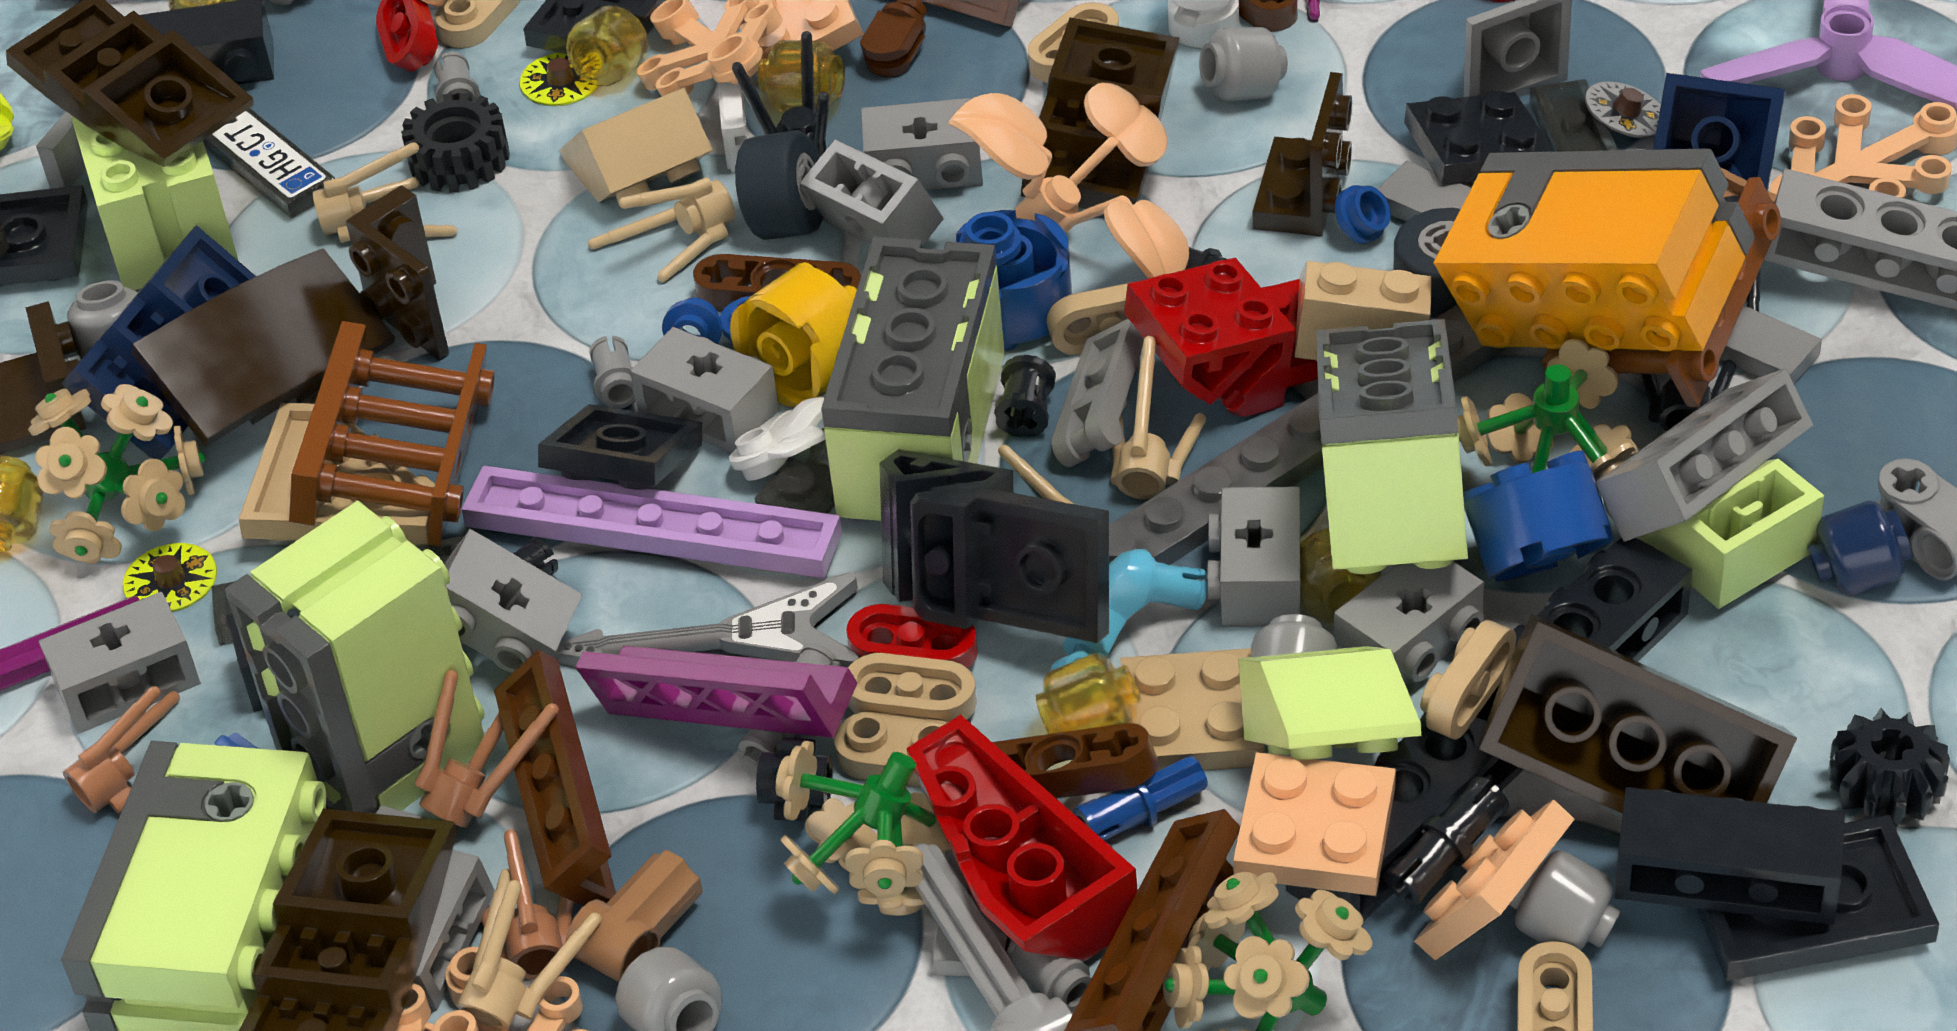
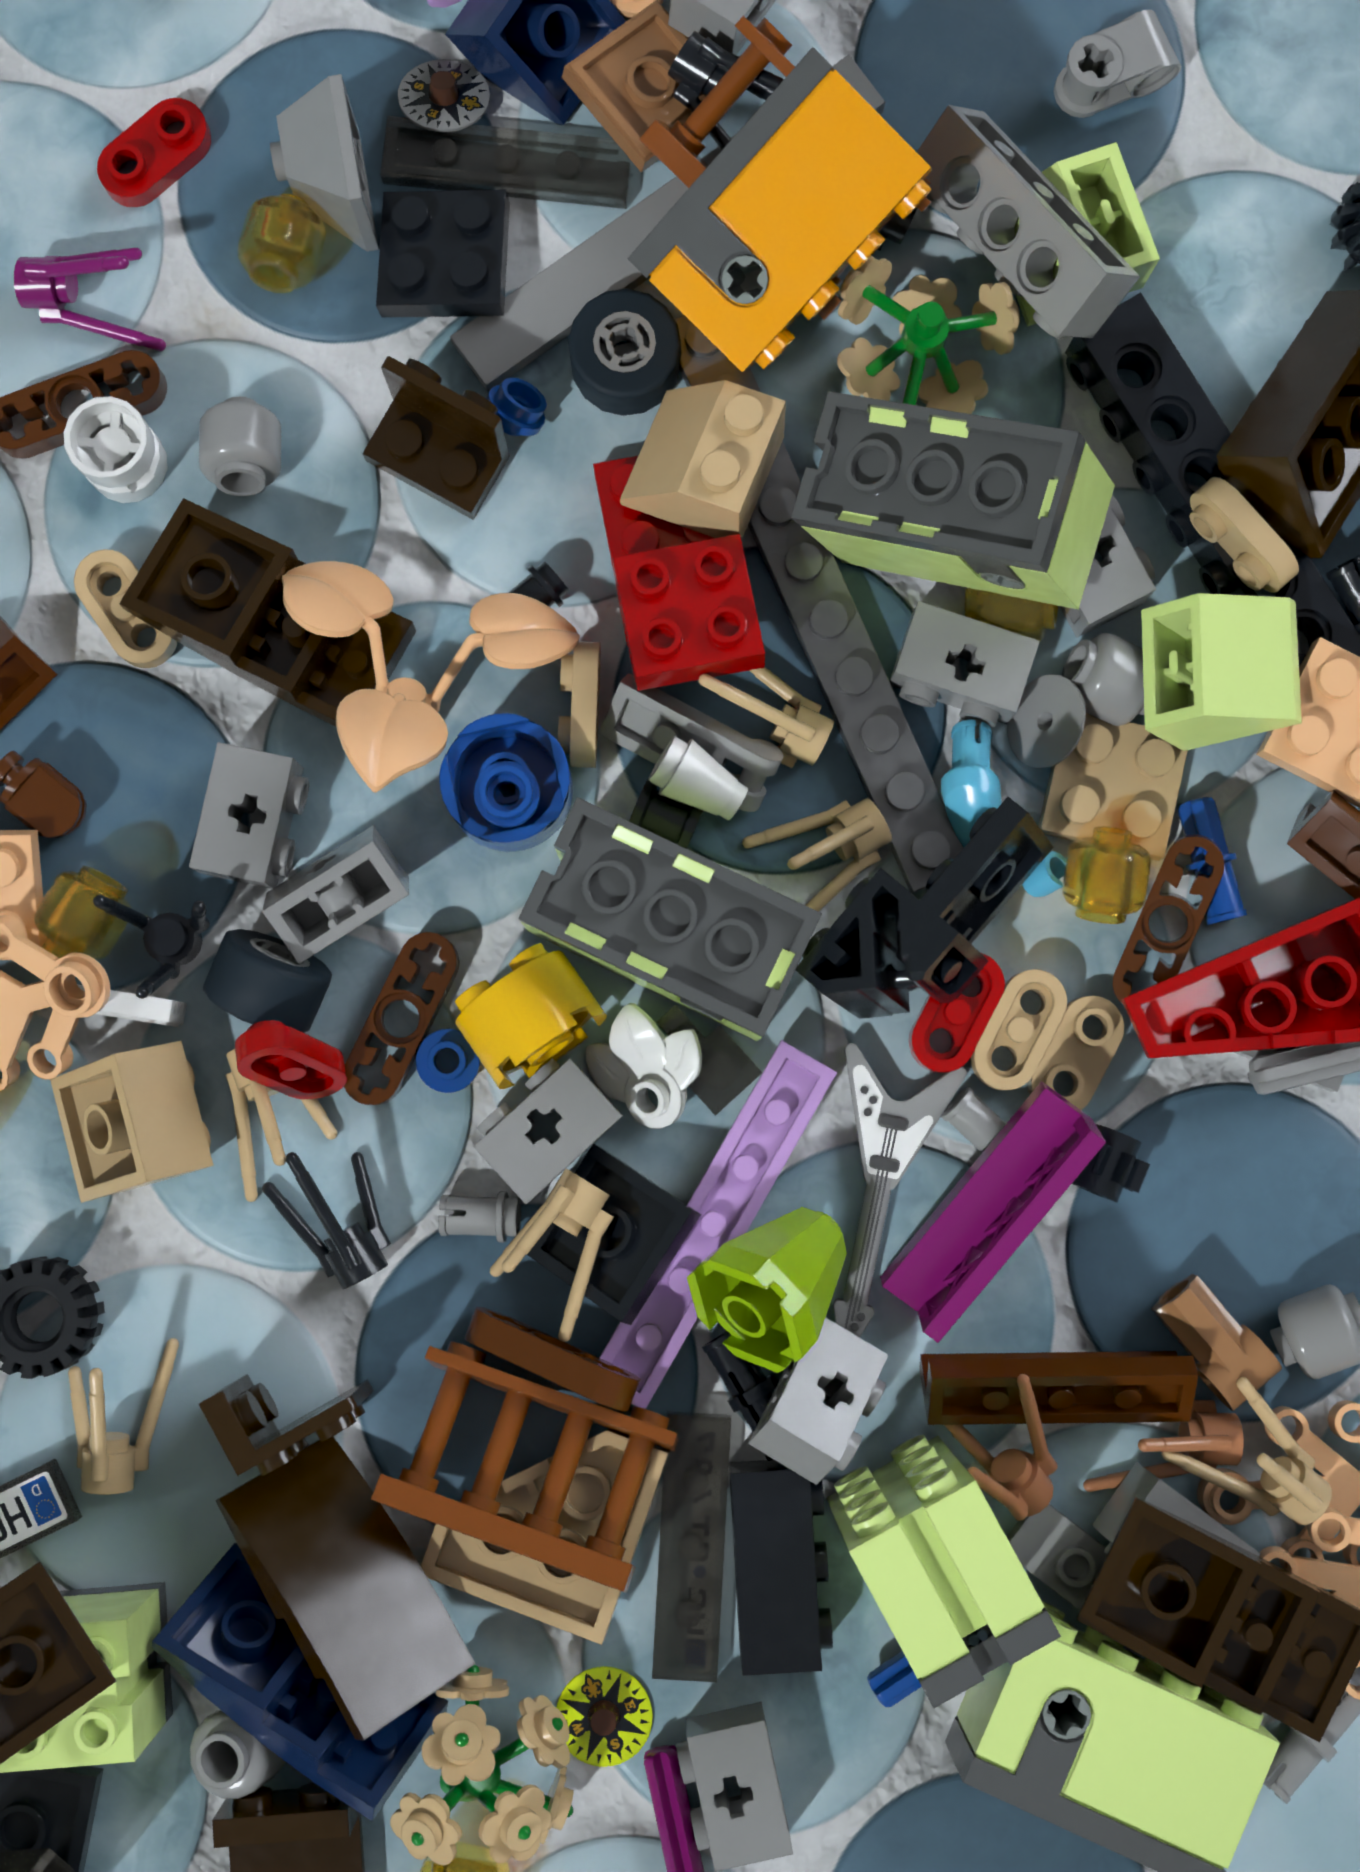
camera: 85 degrees left, 40 degrees up
nougat plant [63,686,180,814] -> none
blue plate [662,298,723,344] -> none
tan plant [776,741,951,916] -> none
blue brick [1463,451,1615,582] -> none
dark blue head [1807,501,1913,597] -> none
none -> red plate [235,1020,347,1099]
none -> clear yellow head [237,194,326,293]
none -> black plant [262,1152,391,1290]
none -> reddish brown beam [464,1307,641,1411]
none -> tan plant [490,1168,614,1342]
none -> white cone [648,736,748,821]
none -> lime cone [687,1207,847,1373]
none -> light grey piece [1007,674,1086,768]

